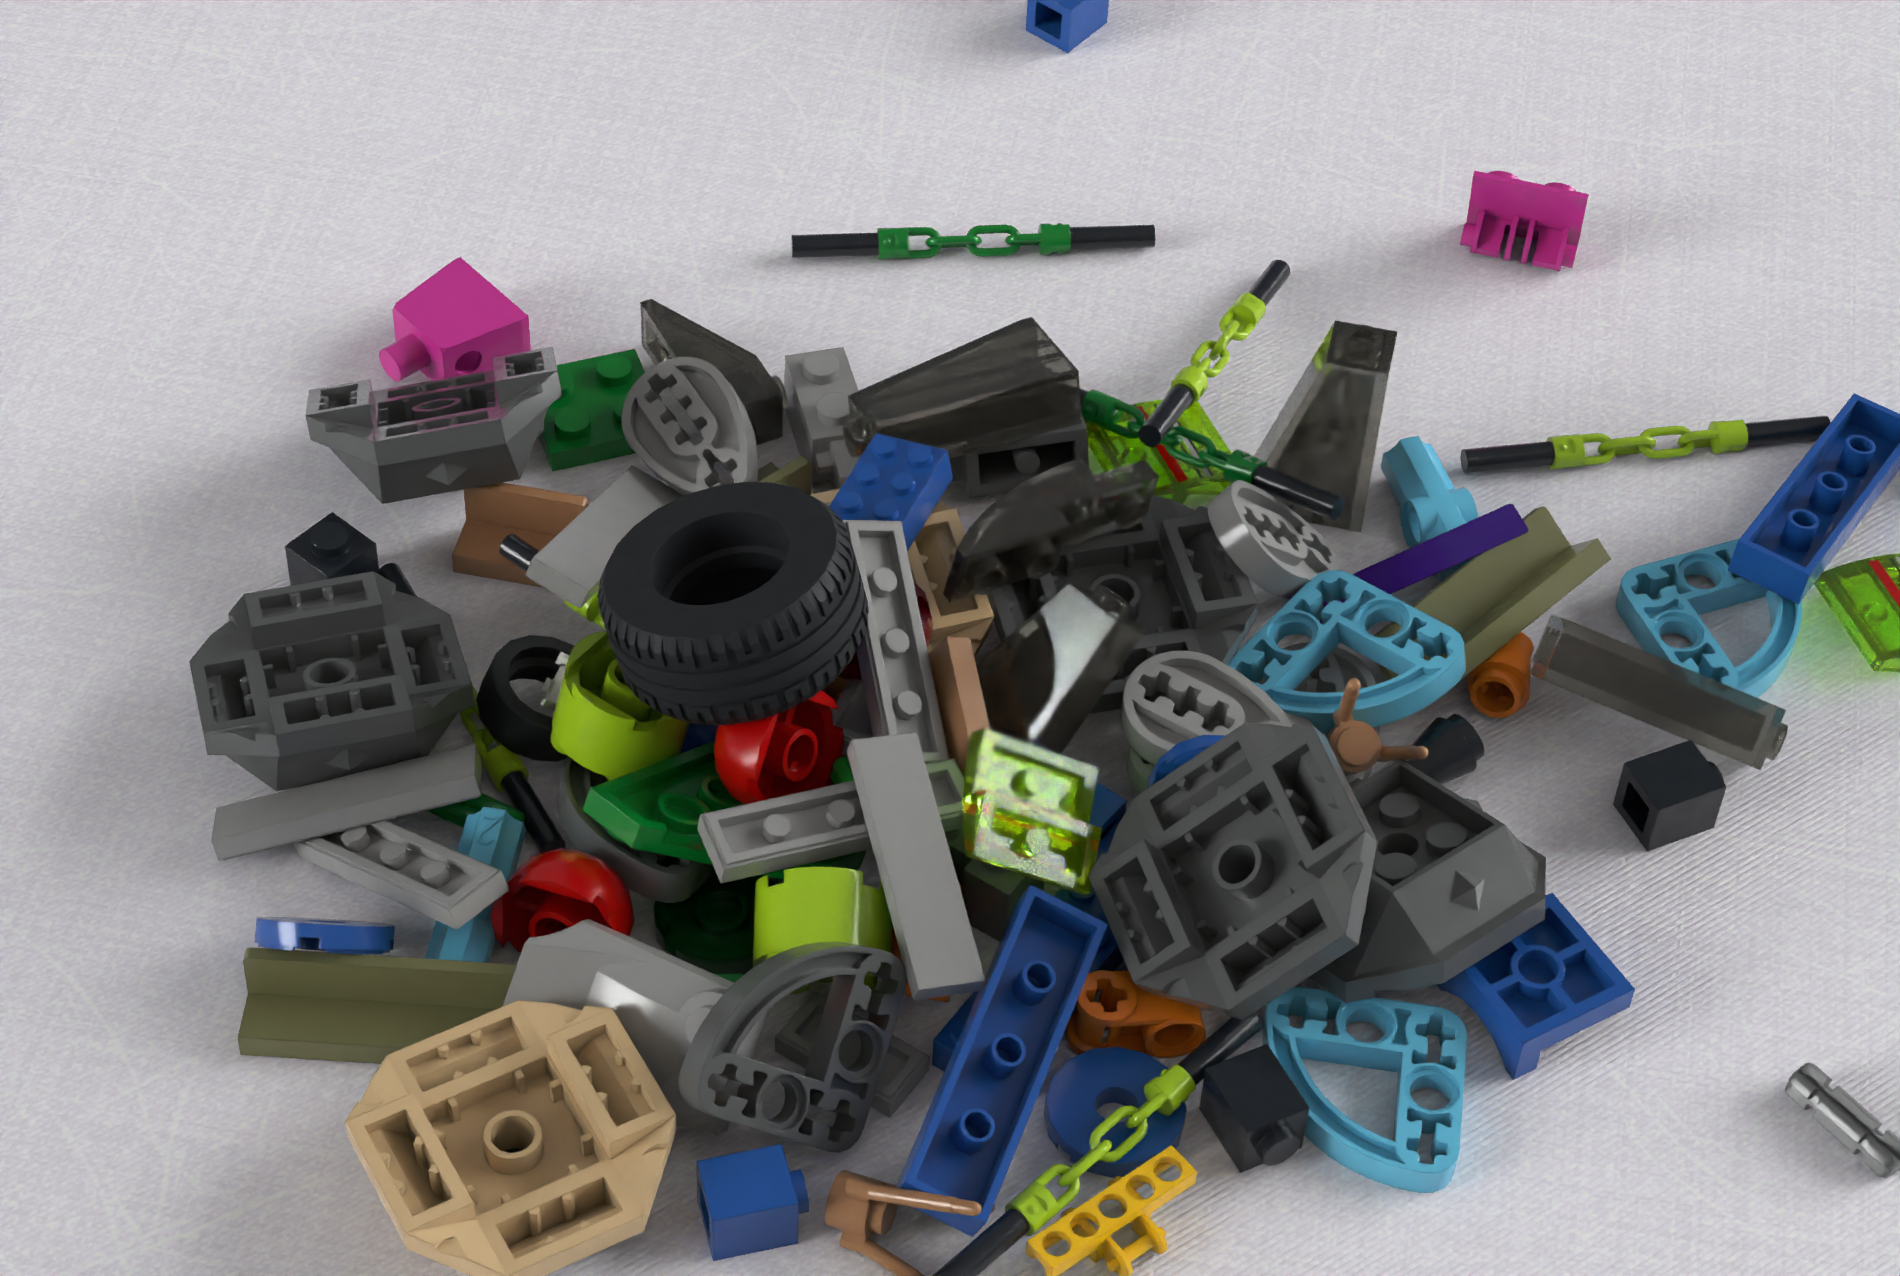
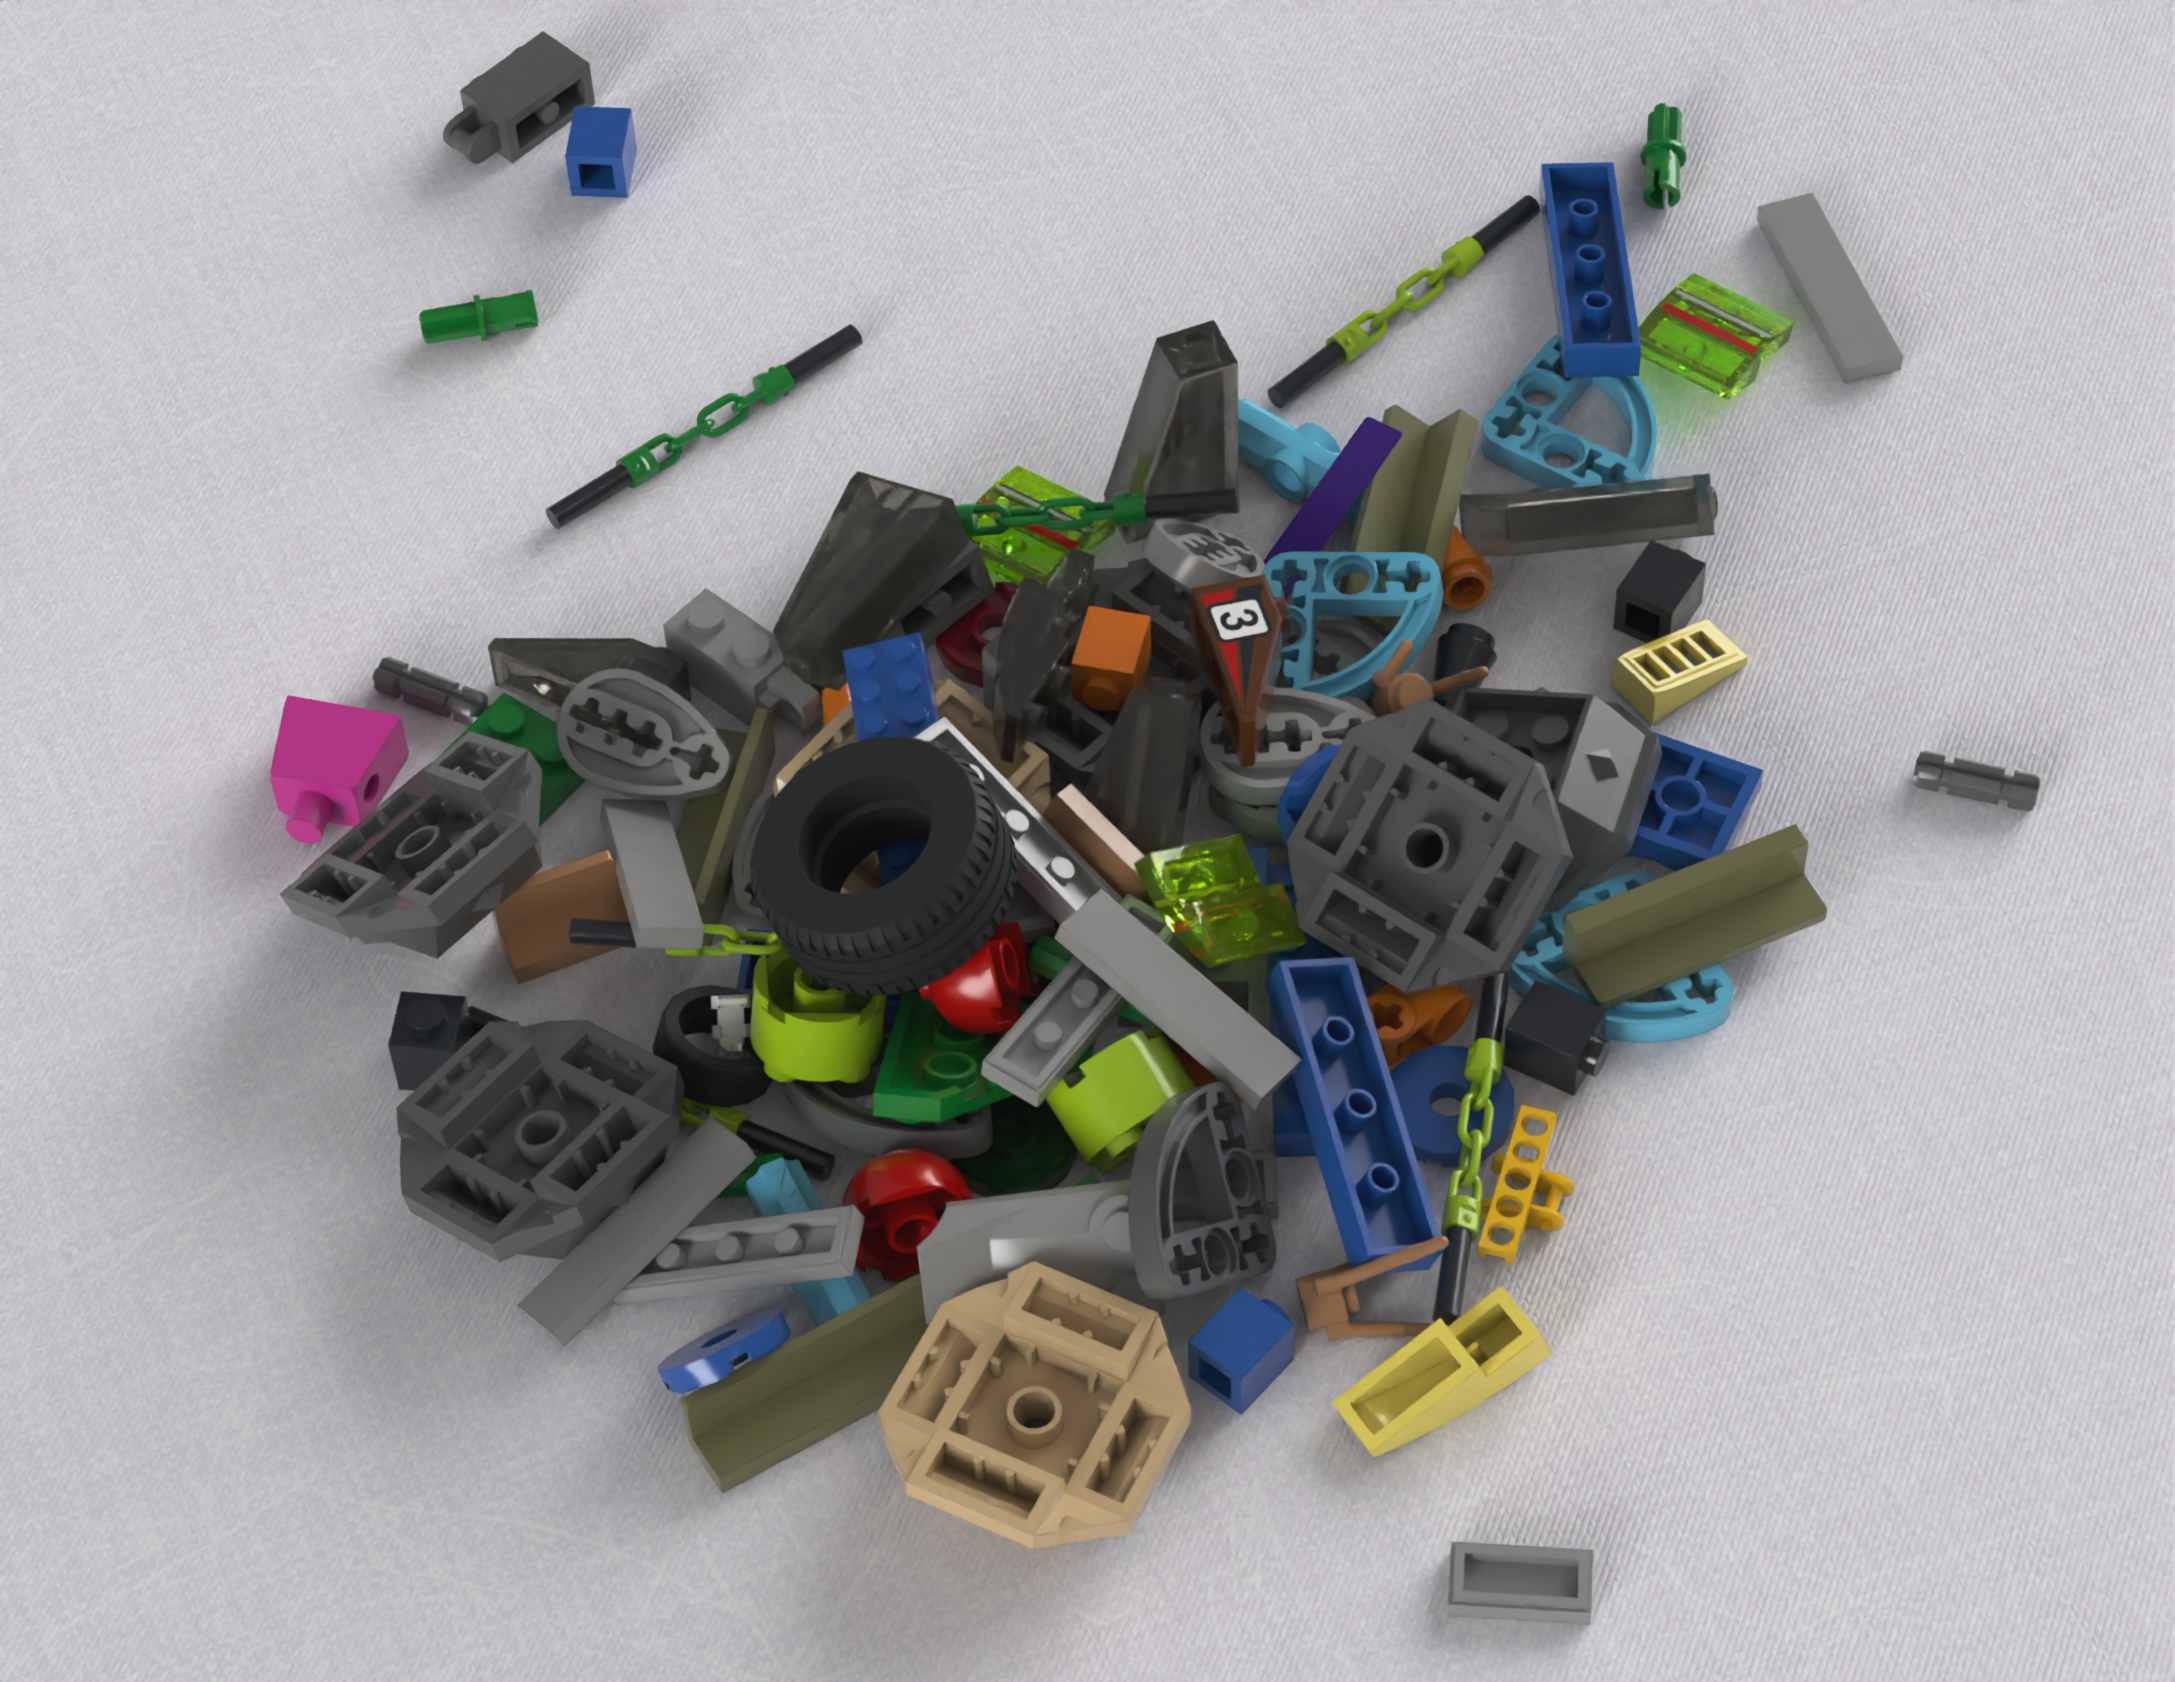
camera: 30 degrees left, 5 degrees up
piece [1138,260,1290,447] -> none
dark pink hinge [1460,171,1589,272] -> none
none -> dark grey axle [372,657,490,726]
none -> green axle [419,290,539,344]
none -> orange brick [1071,606,1151,714]
none -> reddish brown slope [1191,574,1291,768]
none -> olive panel [1562,824,1827,1010]
none -> light yellow slope [1612,619,1748,725]

